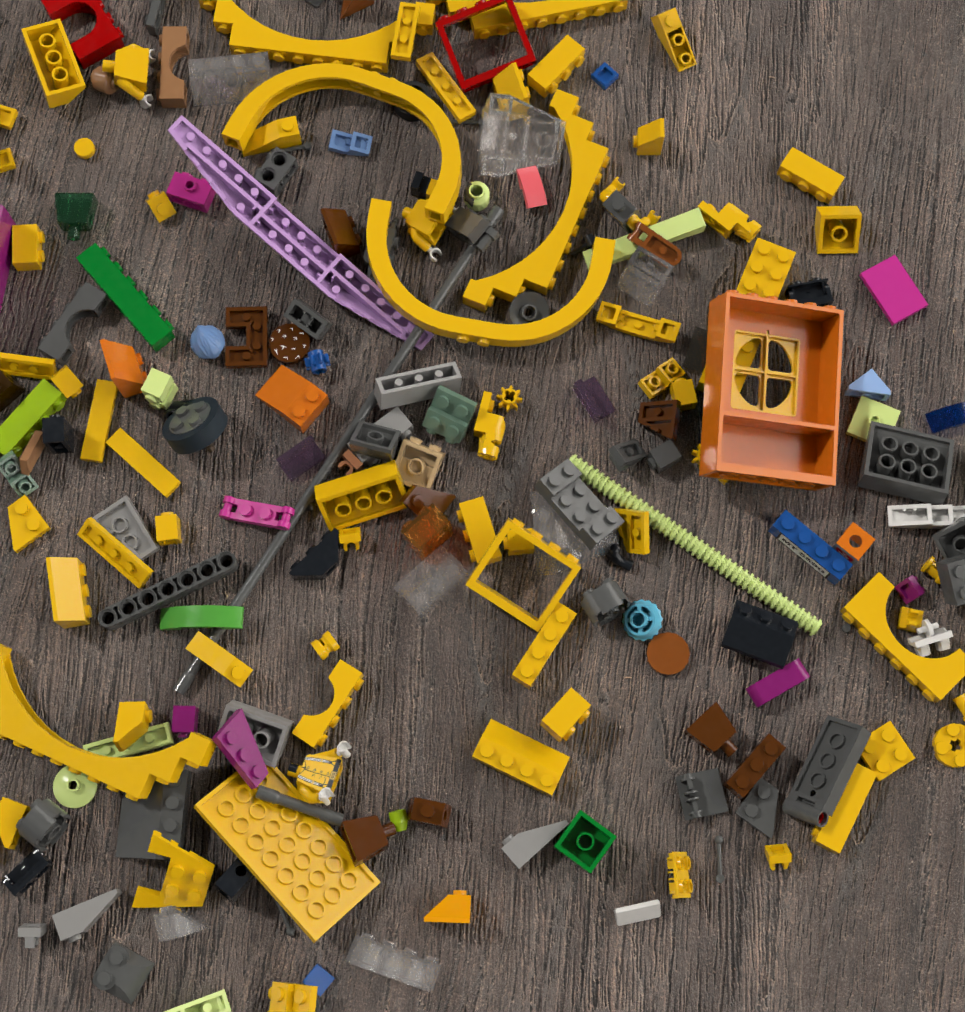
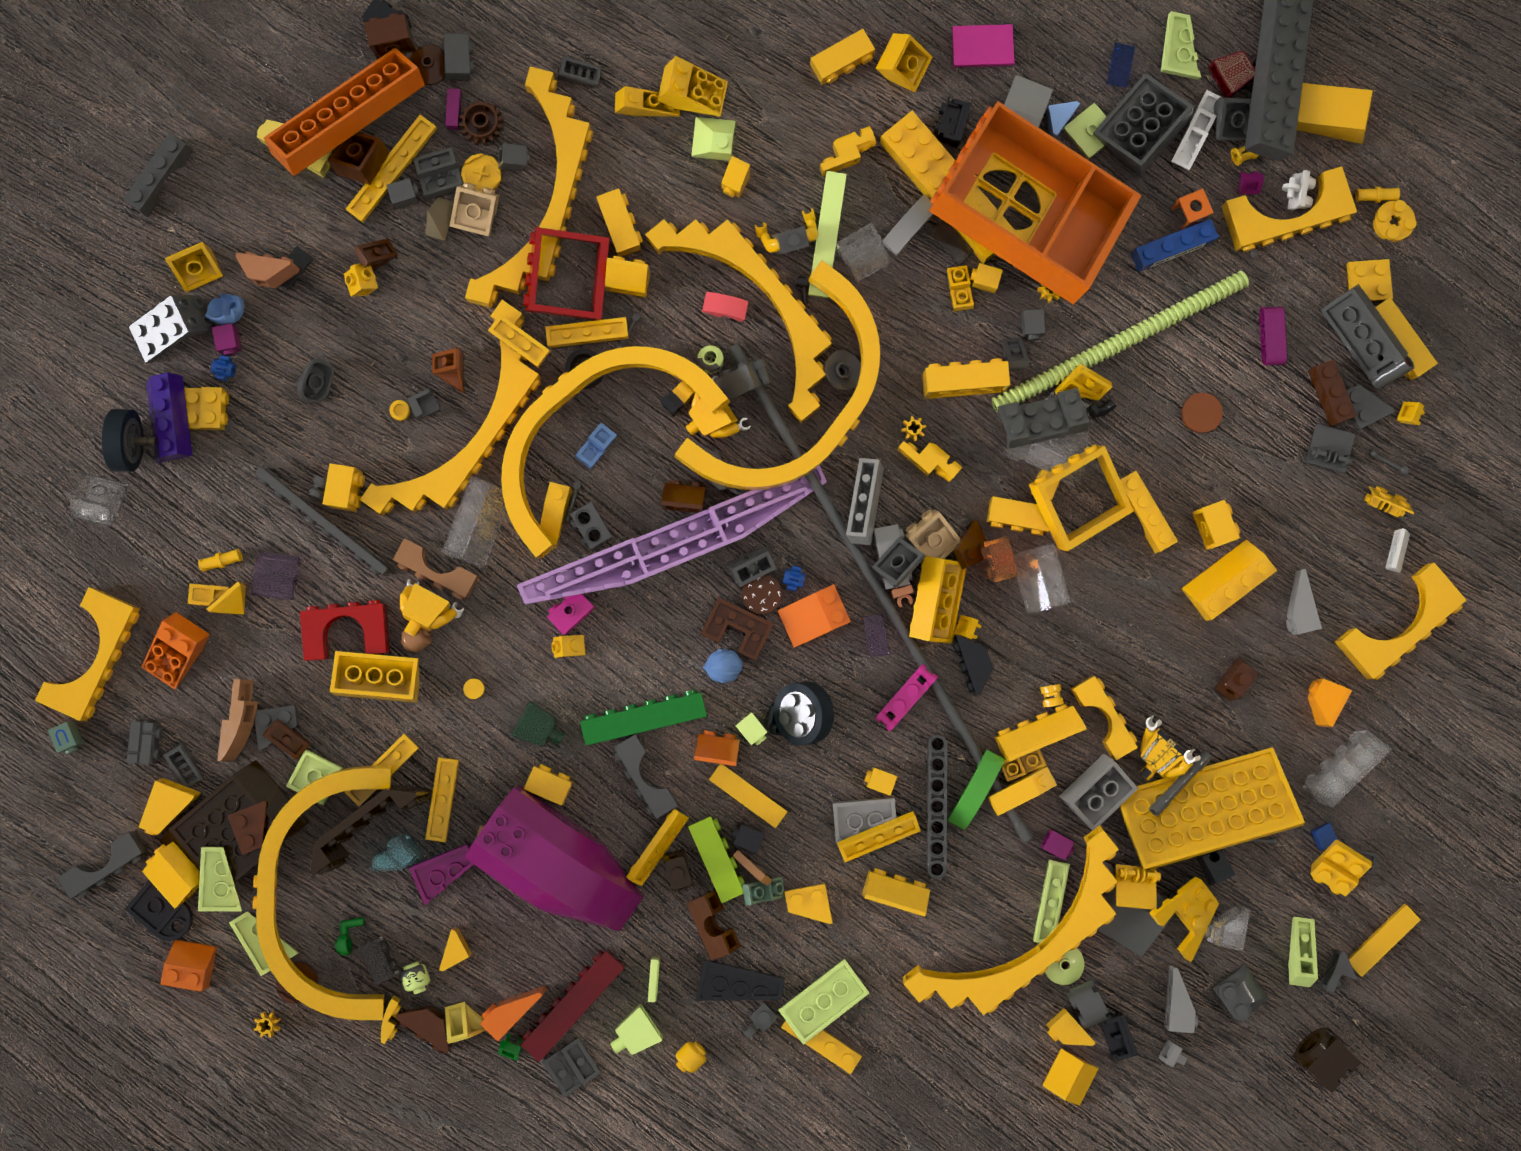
camera: 65 degrees left, 10 degrees up
yellow brick [50,365,84,399] -> none
yellow tile [106,428,181,498] -> none
yellow slope [113,701,153,752] -> none
magenta wing [212,708,269,789] -> none
reddish brown torso [339,815,396,867] -> none
lime hose [389,809,408,832] -> none
sand green plate [422,385,478,444] -> none
clear wedge [477,93,566,177] -> none
green brick [553,810,617,874] -> none
clear purple panel [573,376,616,423] -> none
dark grey brick [580,578,631,627] -> none
blue tile [591,62,619,90] -> none
yellow slope [596,301,681,343] -> none
medium azure piece [622,599,663,641] -> none
dark orange plate [627,221,682,266] -> none
reddish brown wing [638,400,681,441] -> none
reddish brown torso [684,702,738,757] -> none
black slope [721,600,798,669] -> none
yellow tile [897,606,924,633] -> none
none -> yellow slope [657,56,728,116]
none -> yellowish green slope [691,117,736,161]
none -> light grey slope [881,194,934,256]
none -> yellow brick [922,358,1010,399]
none -> yellow slope [994,704,1087,761]
none -> yellow slope [1001,749,1047,782]
none -> light grey slope [1004,75,1053,128]
none -> yellow hinge [1115,864,1161,910]
none -> yellow arch [1335,562,1466,680]

